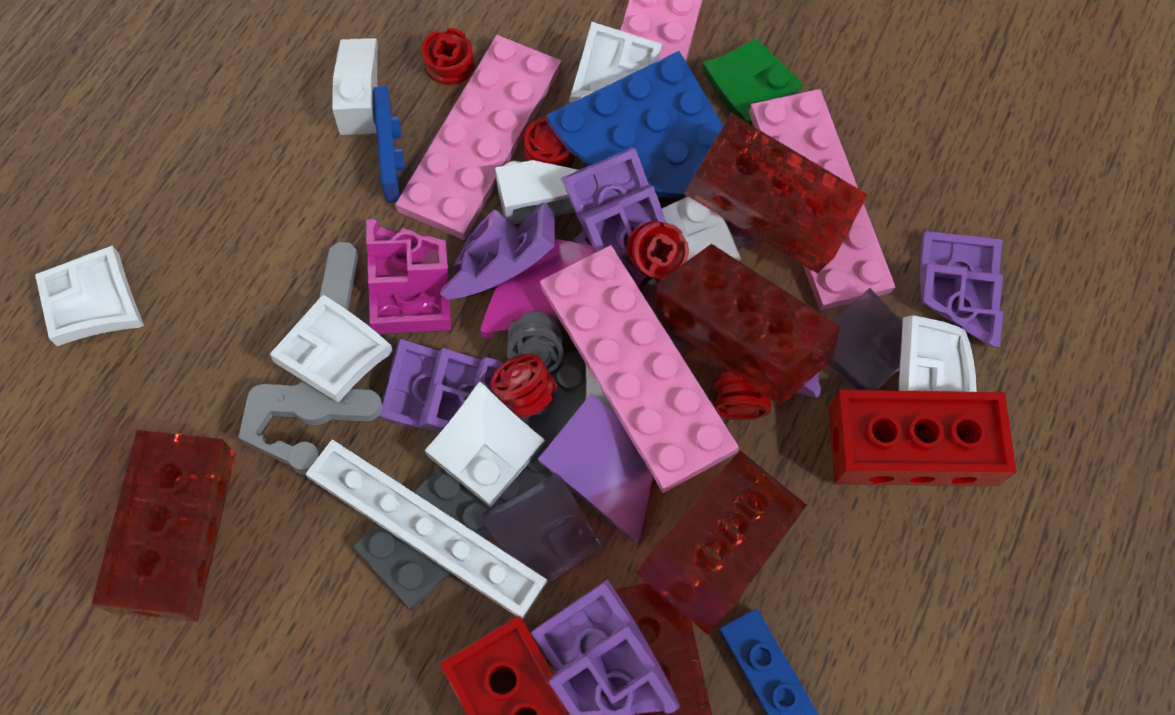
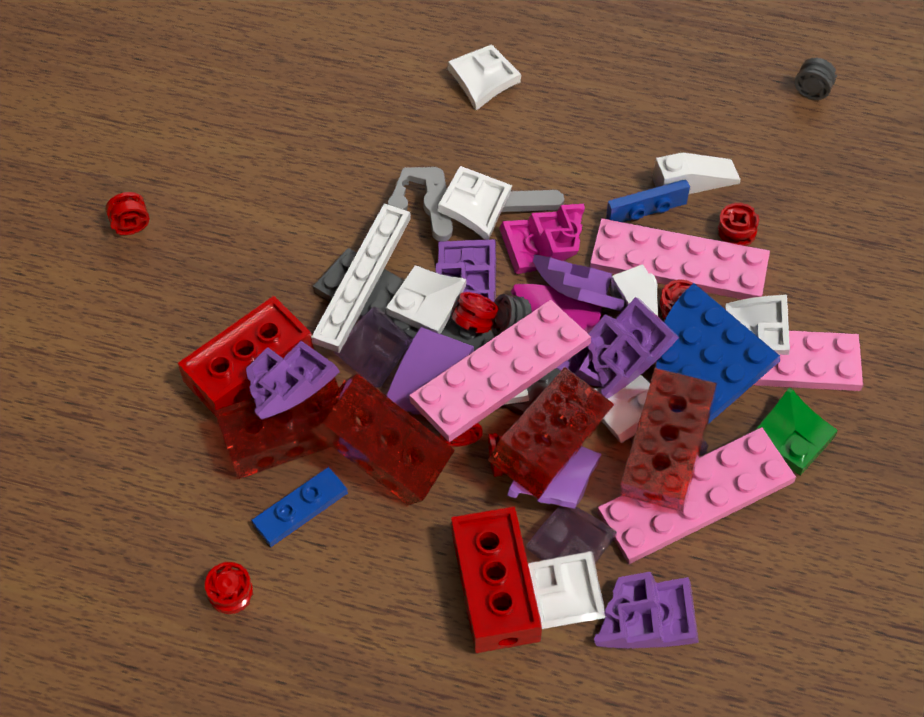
camera: 85 degrees right, 10 degrees down
clear red brick [91,430,236,622] -> none
red wheel [626,221,689,279] -> none

